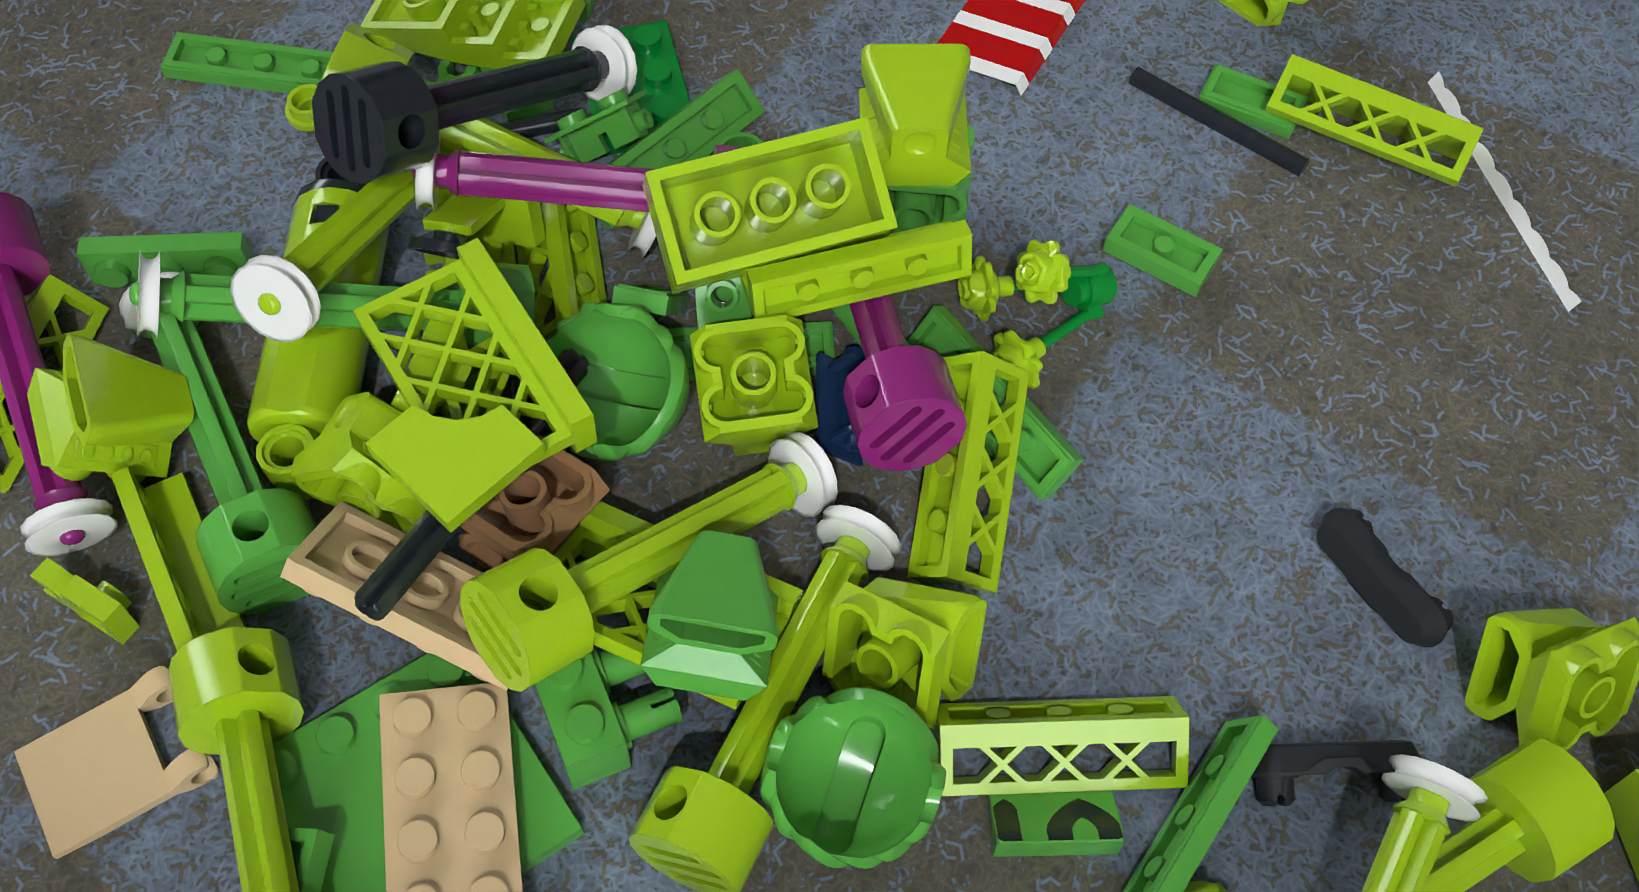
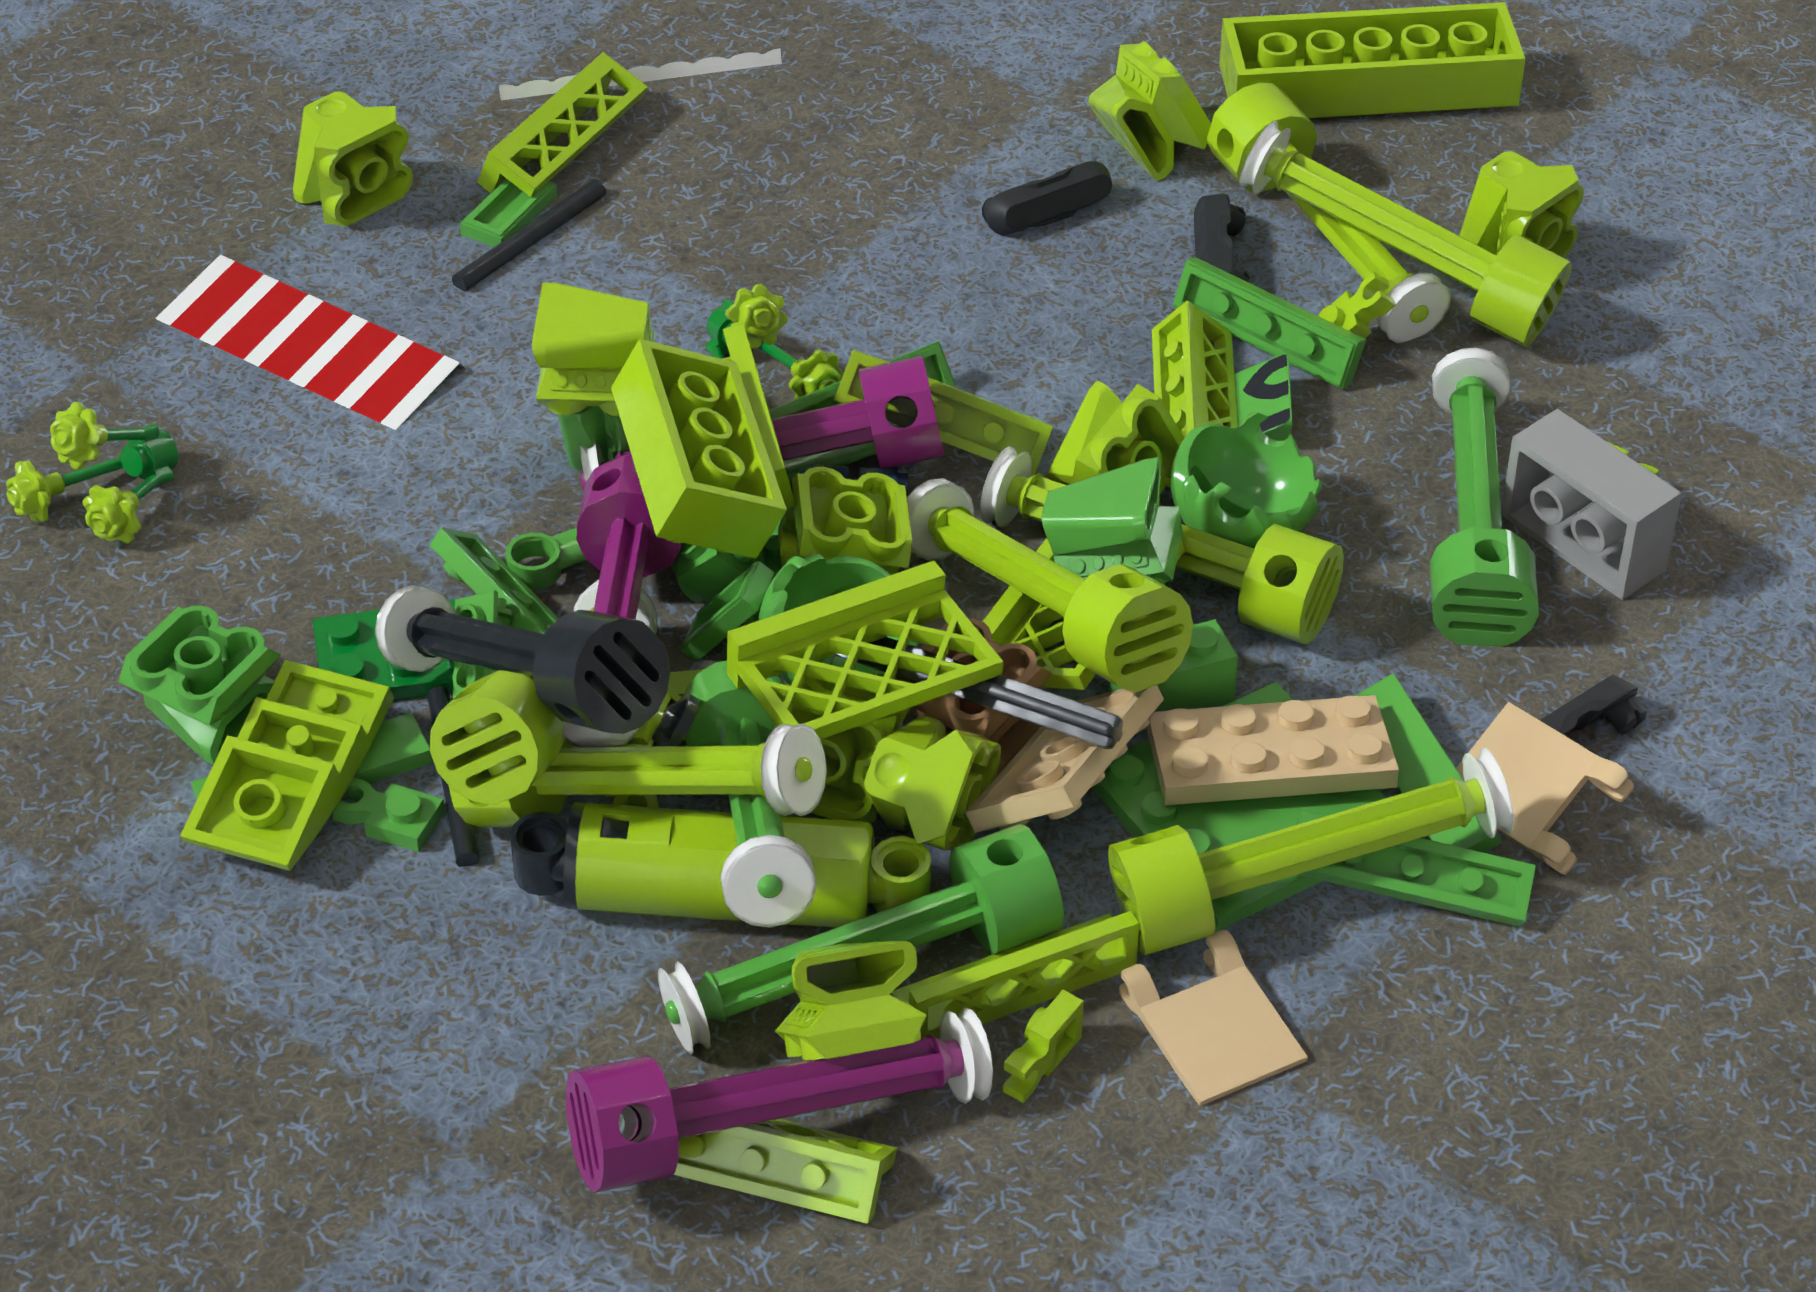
camera: 85 degrees left, 15 degrees down
bright green plate [76,232,254,288] -> none
bright green tile [160,32,333,94] -> none
lime plate [285,84,317,132] -> none
lime tile [365,404,546,533] -> none
bright green plate [1103,204,1223,297] -> none

